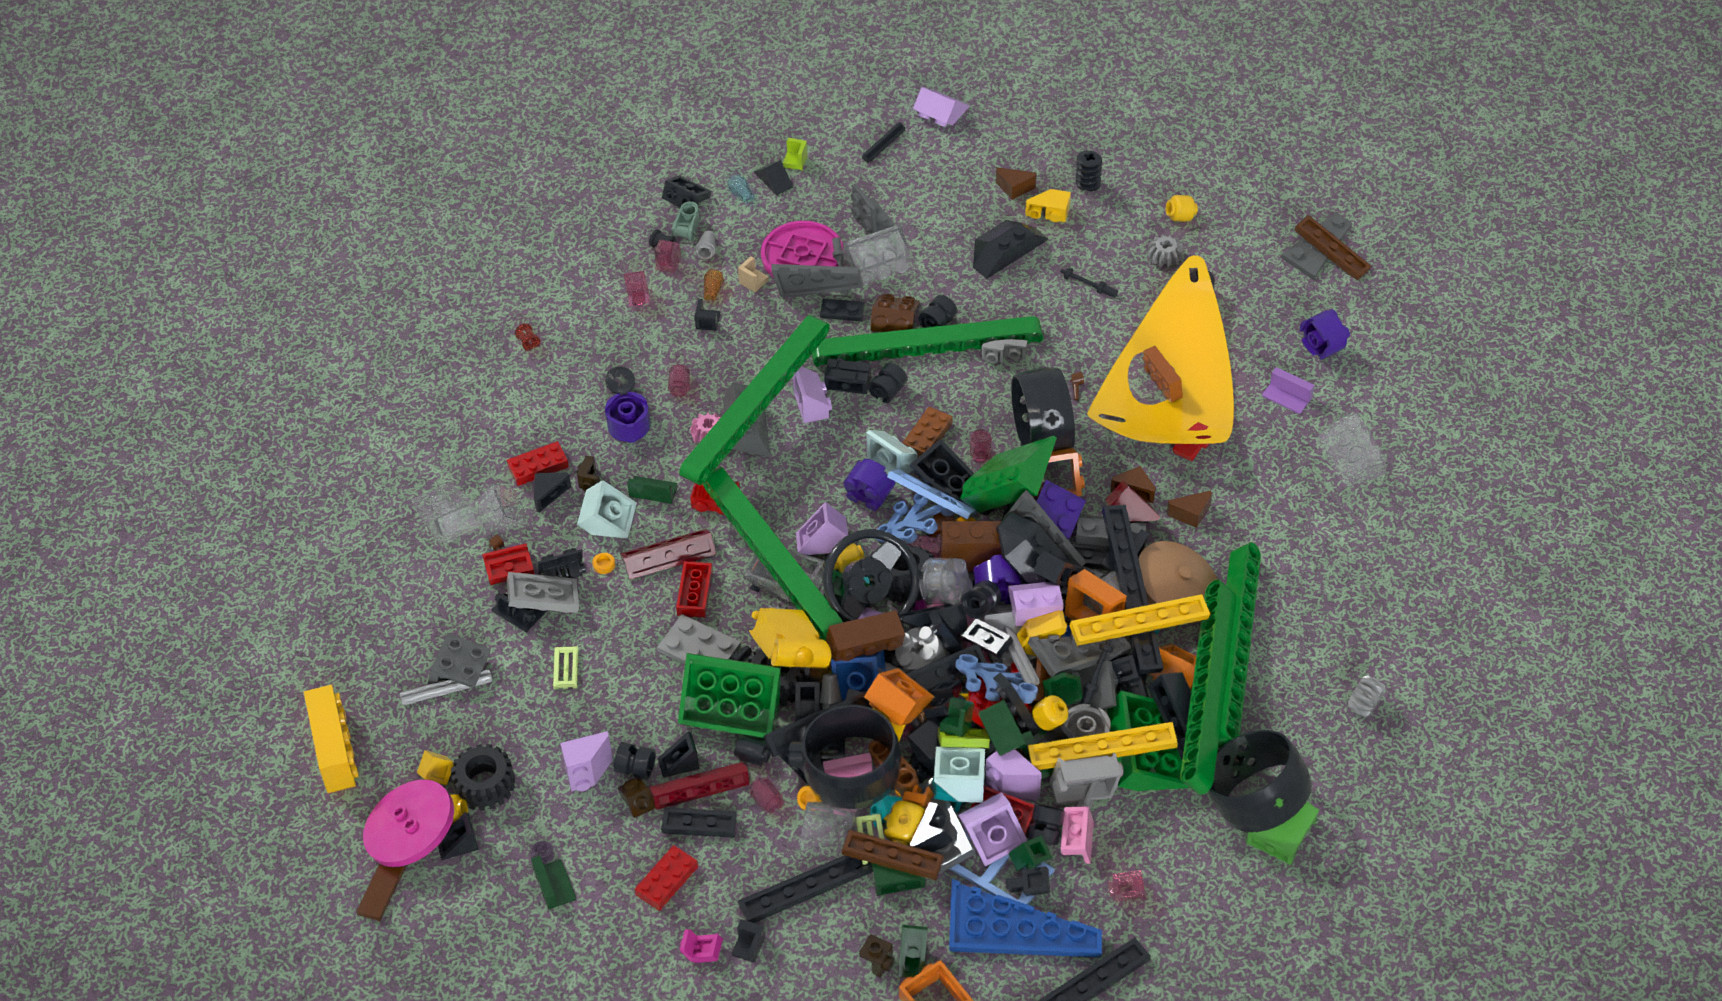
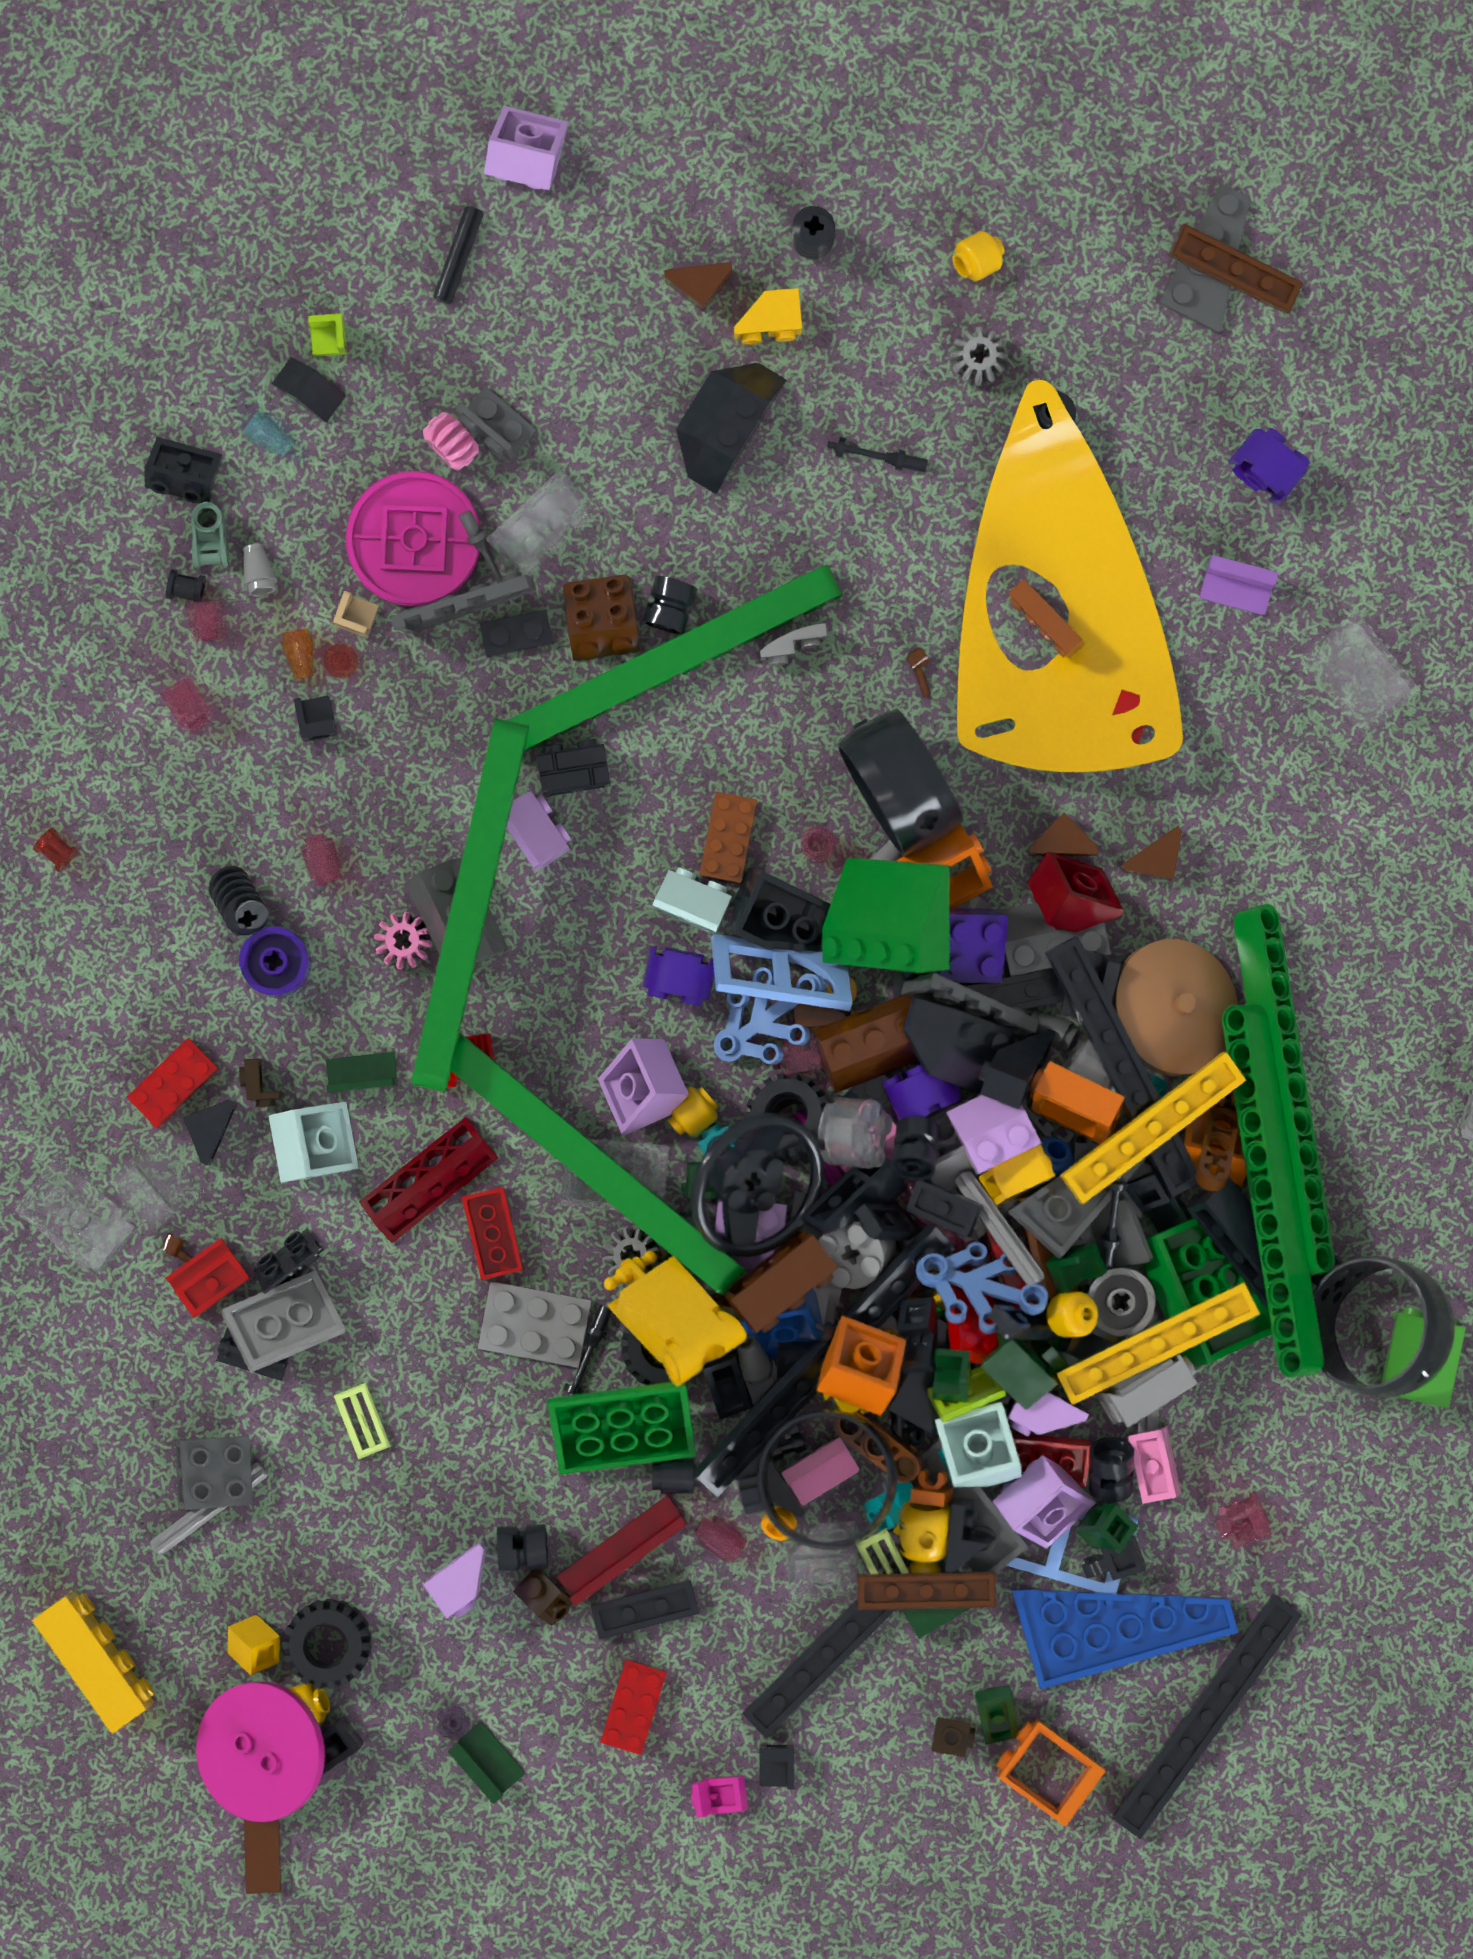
camera: 20 degrees left, 35 degrees up
light orange tile [592,553,615,574] -> none
black slope [657,732,699,778] -> none
black wheel [868,363,908,403] -> none
none -> clear red tile [324,644,359,679]
none -> bright pink gear [423,412,479,470]
none -> reddish brown beam [1195,1091,1239,1191]

